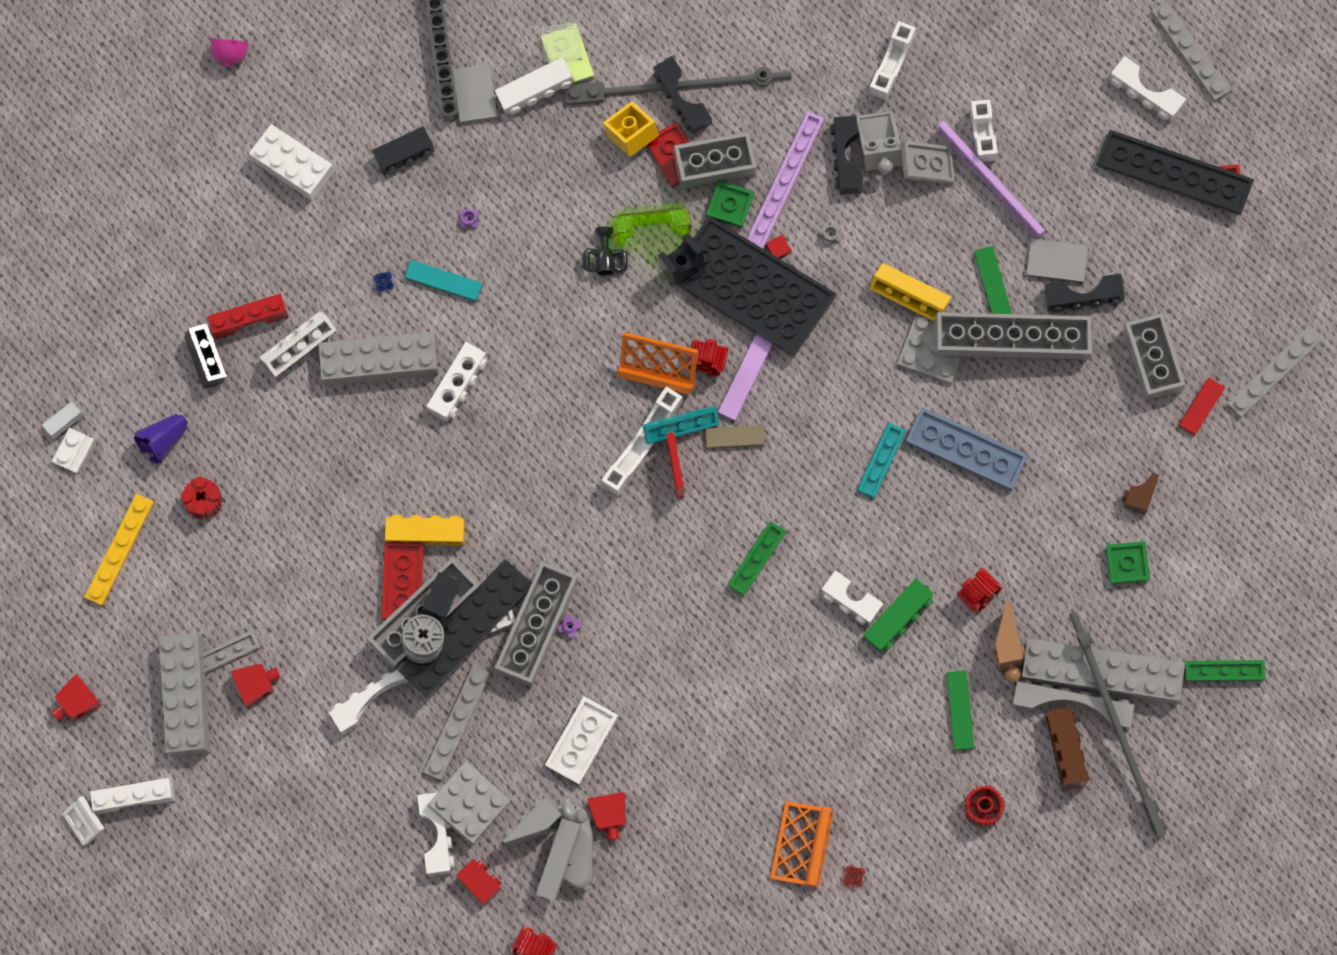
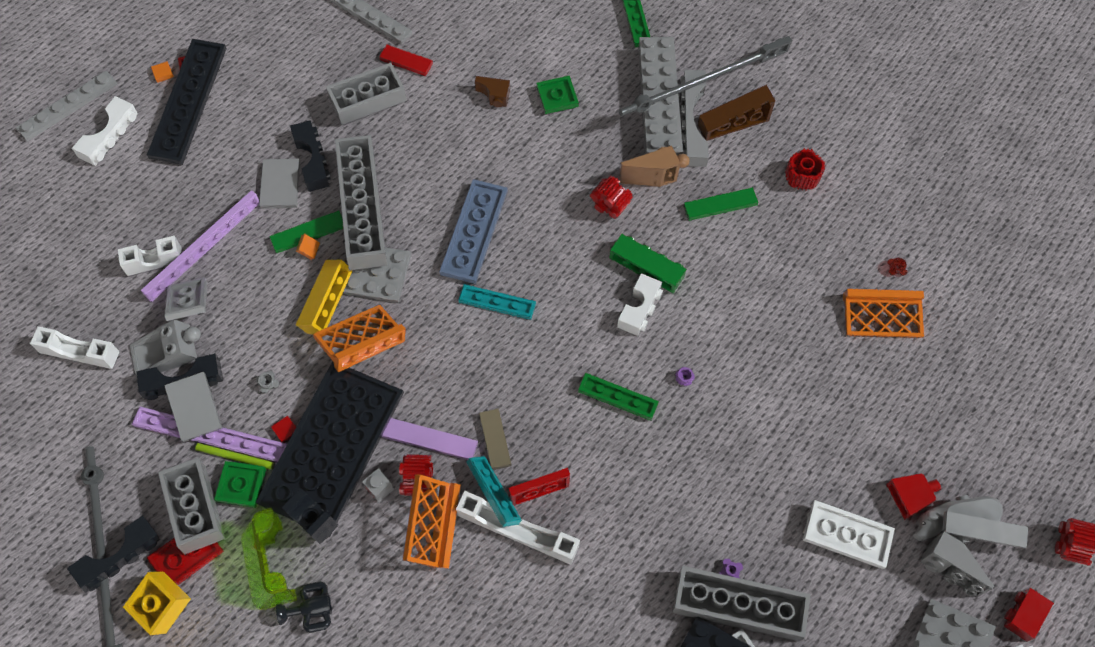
camera: 105 degrees left, 10 degrees down
none -> orange tile [151,61,174,83]
none -> light grey tile [164,372,223,442]
none -> lime bar [195,443,275,470]
none -> orange tile [296,234,320,260]
none -> orange fence [313,305,406,372]
none -> light grey brick [362,468,394,503]
none -> medium lavender plate [675,367,695,386]

